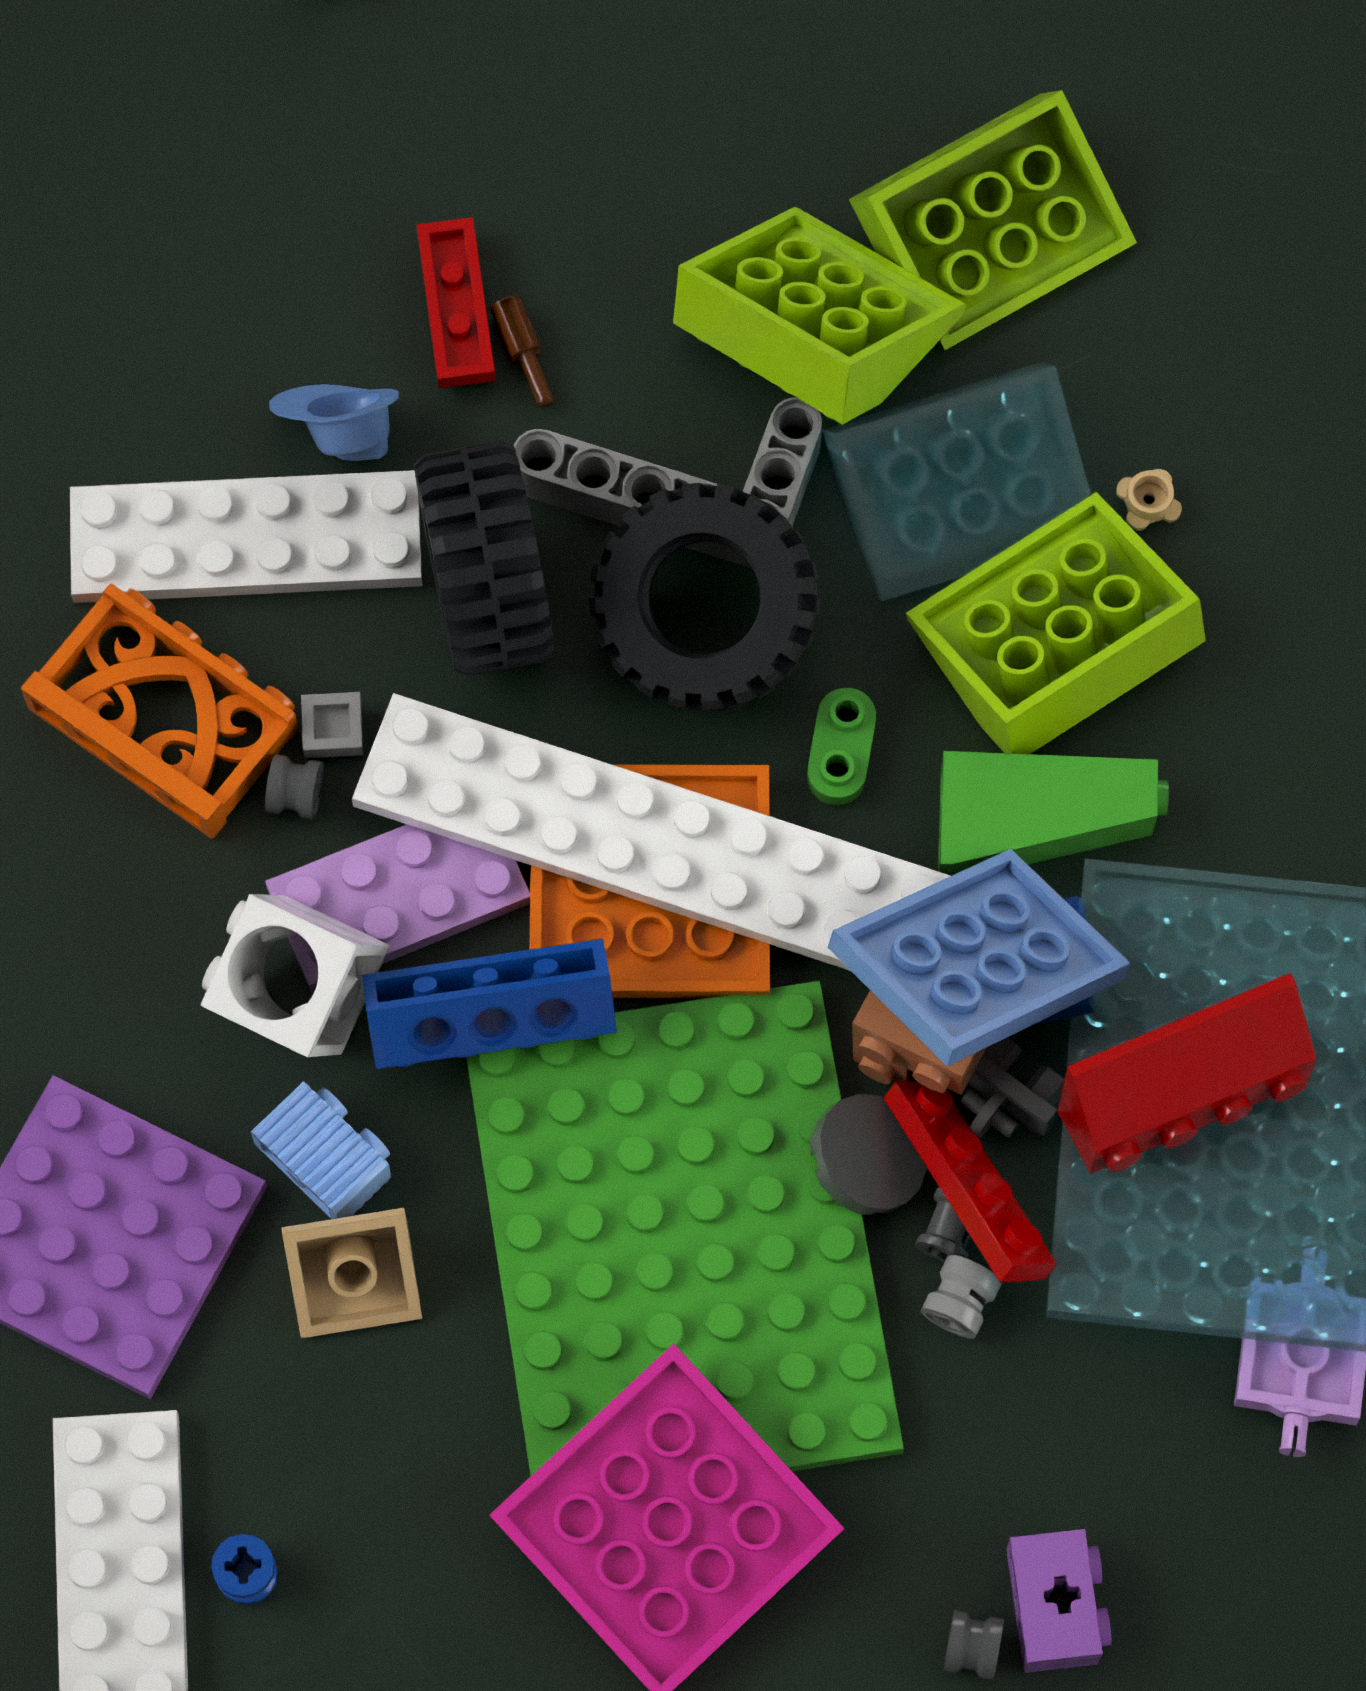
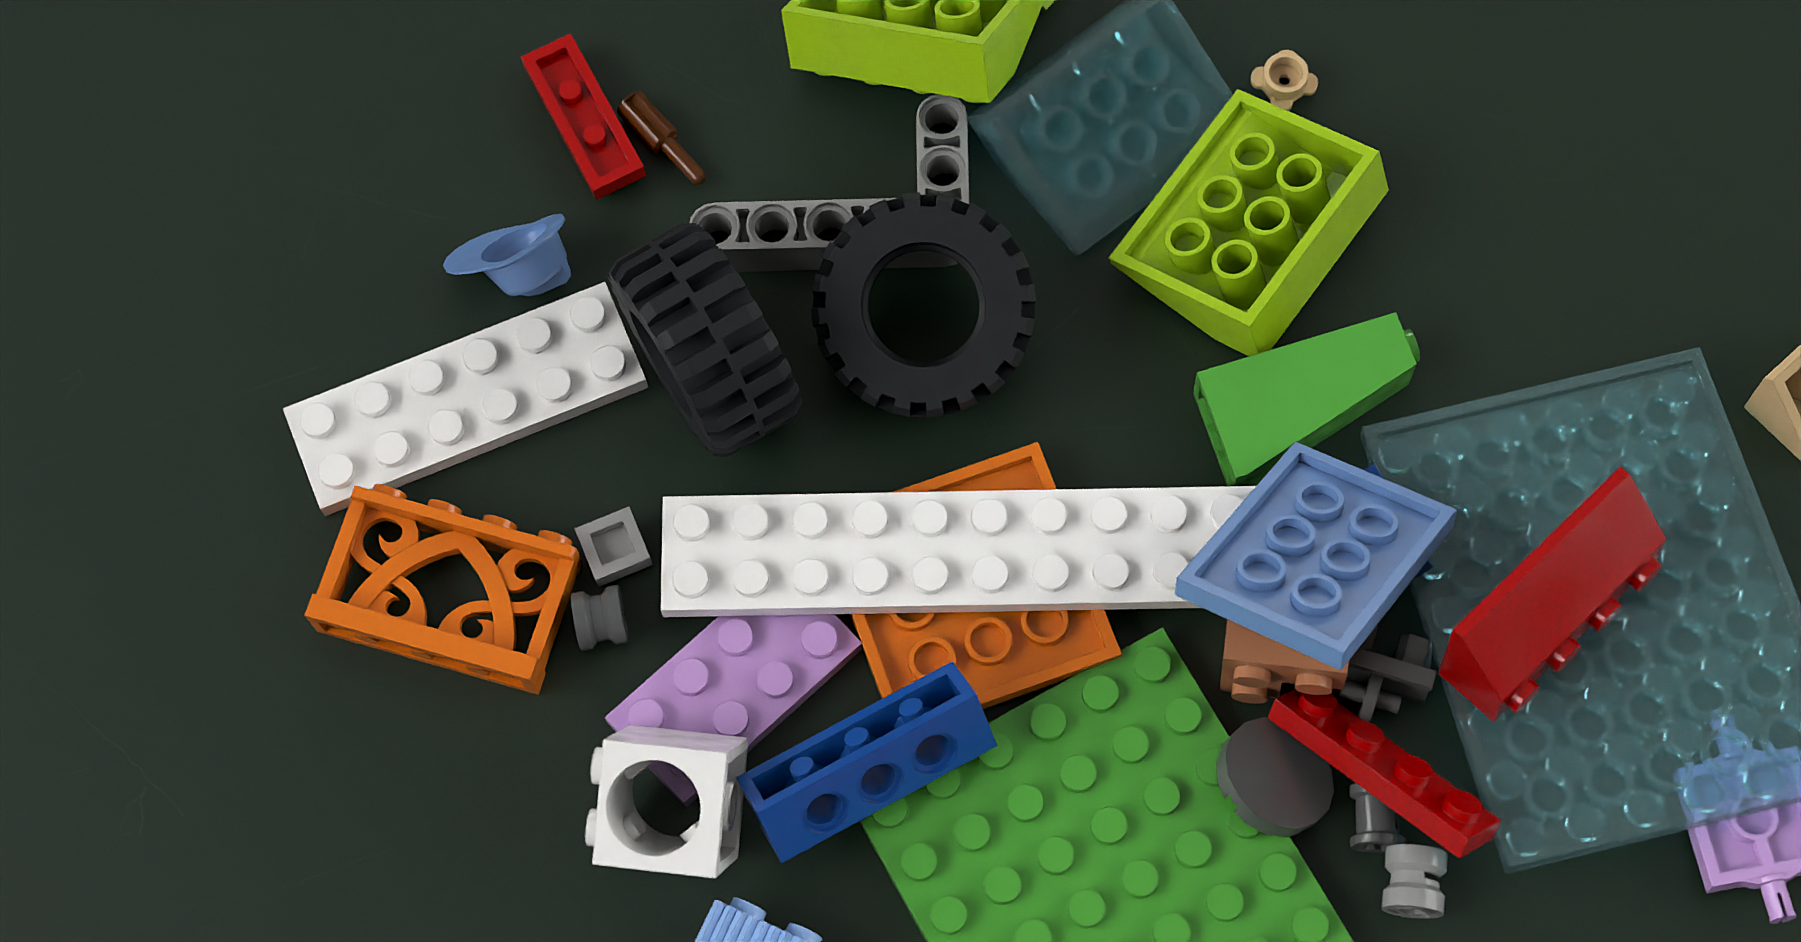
camera: 15 degrees left, 0 degrees up
bright green plate [807,688,876,806] -> none

